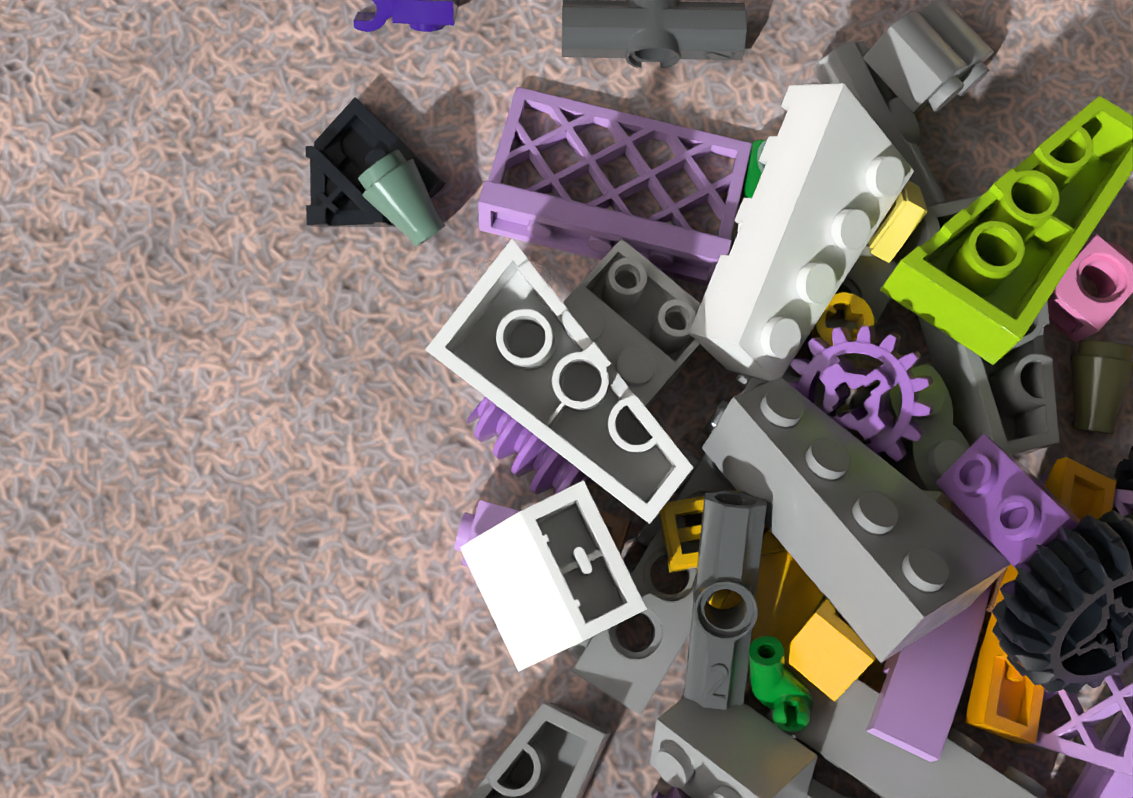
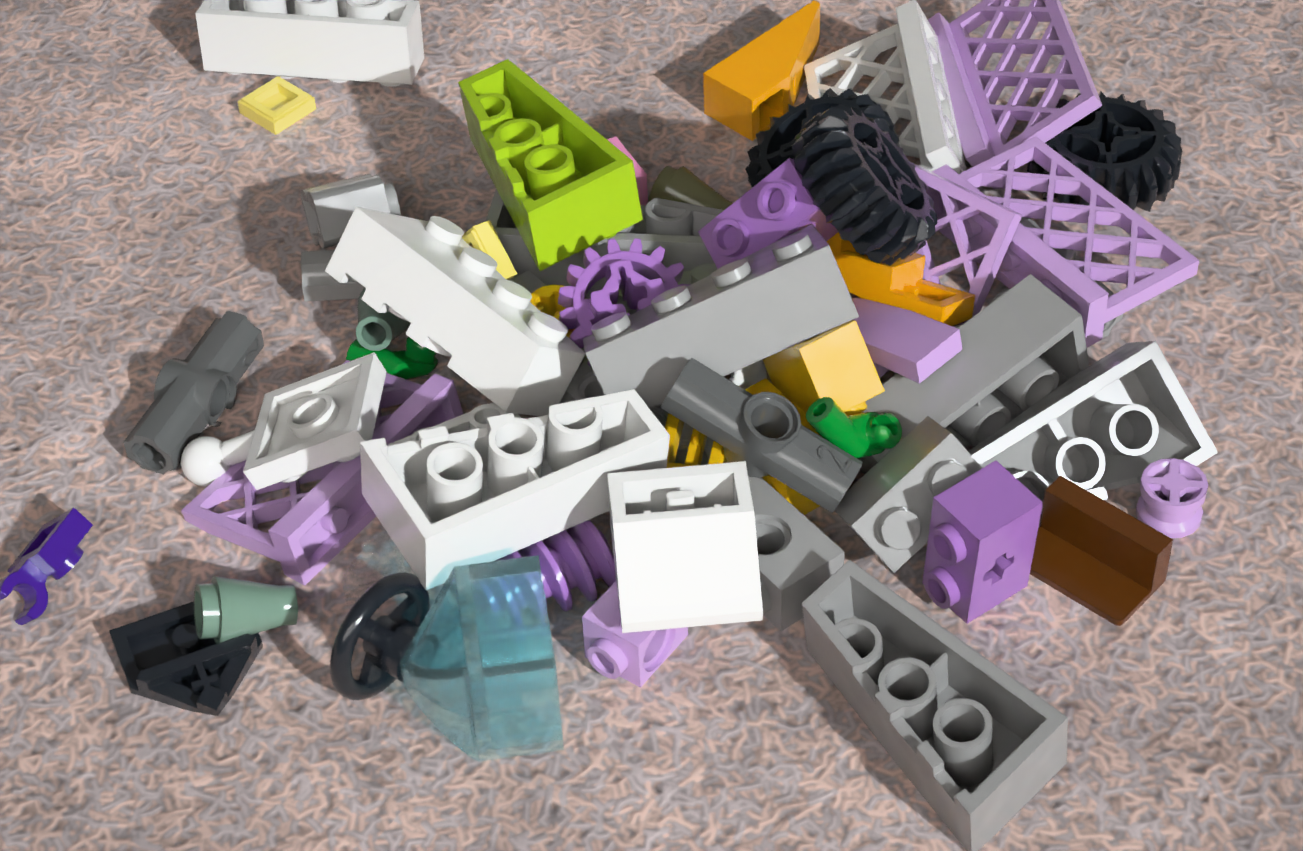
camera: 65 degrees left, 35 degrees down
none -> white plate [181,352,387,490]
none -> clear light blue piece [330,555,564,762]

